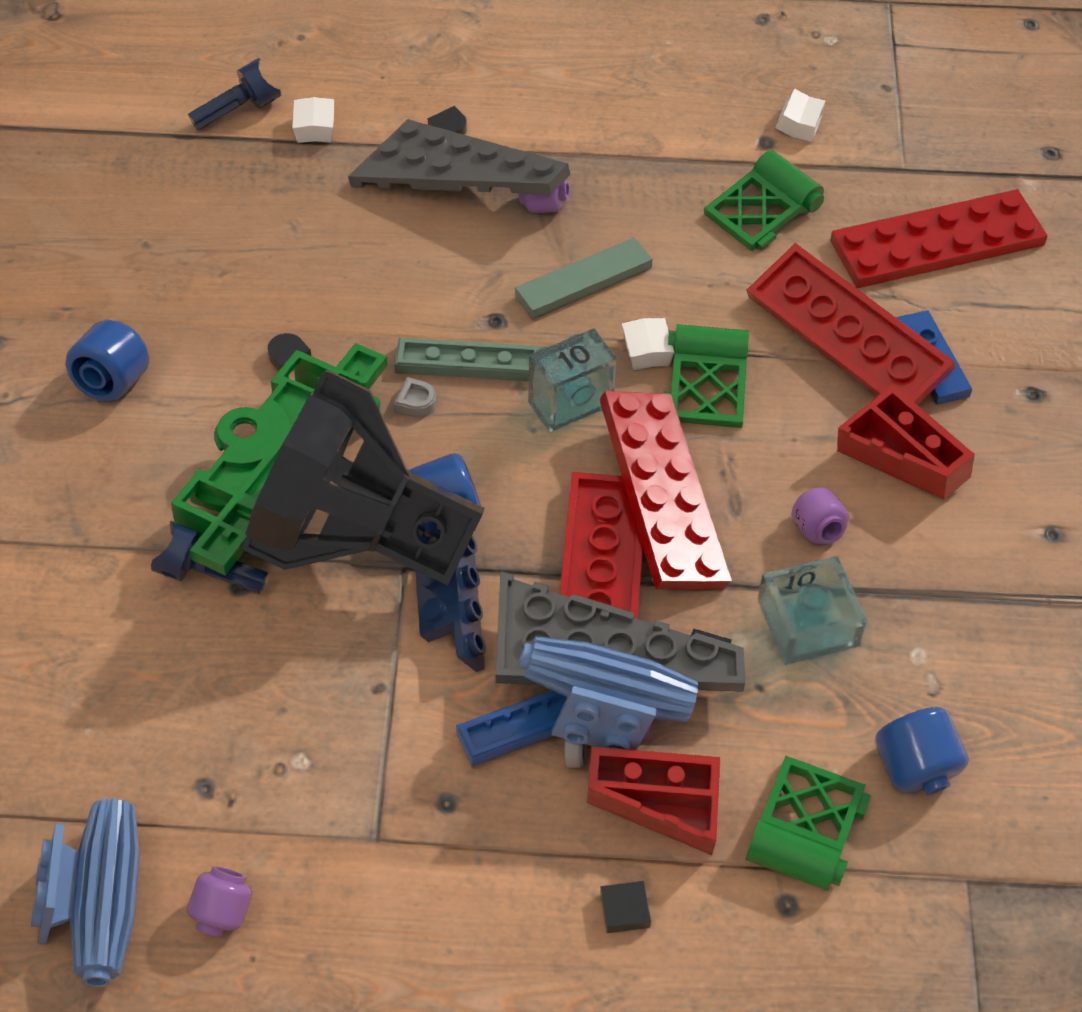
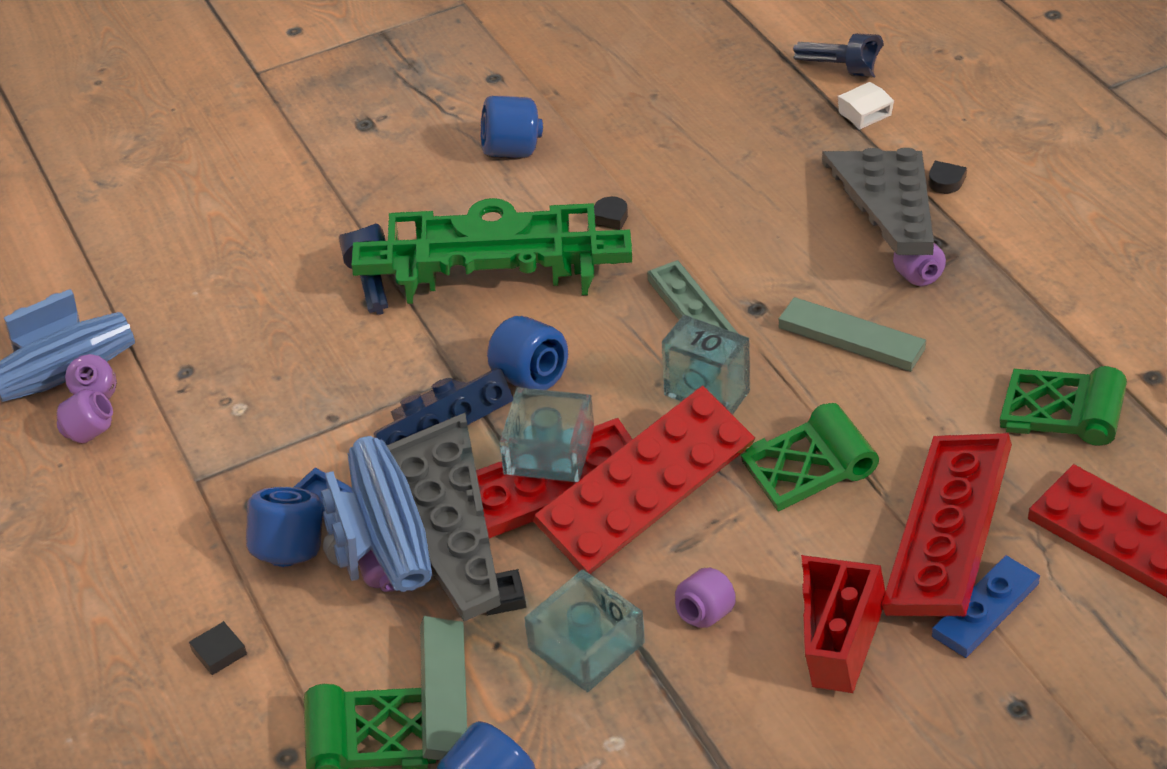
camera: 65 degrees right, 10 degrees down
black plate [243,370,485,586] -> none
light grey tile [394,377,437,417] -> none
red wedge [587,746,720,855] -> none
white piece [622,318,674,371] -> none
none -> medium lavender head [65,354,117,400]
none -> blue head [246,487,323,567]
none -> sand green tile [420,616,467,760]
none -> clear light blue brick [499,387,594,482]

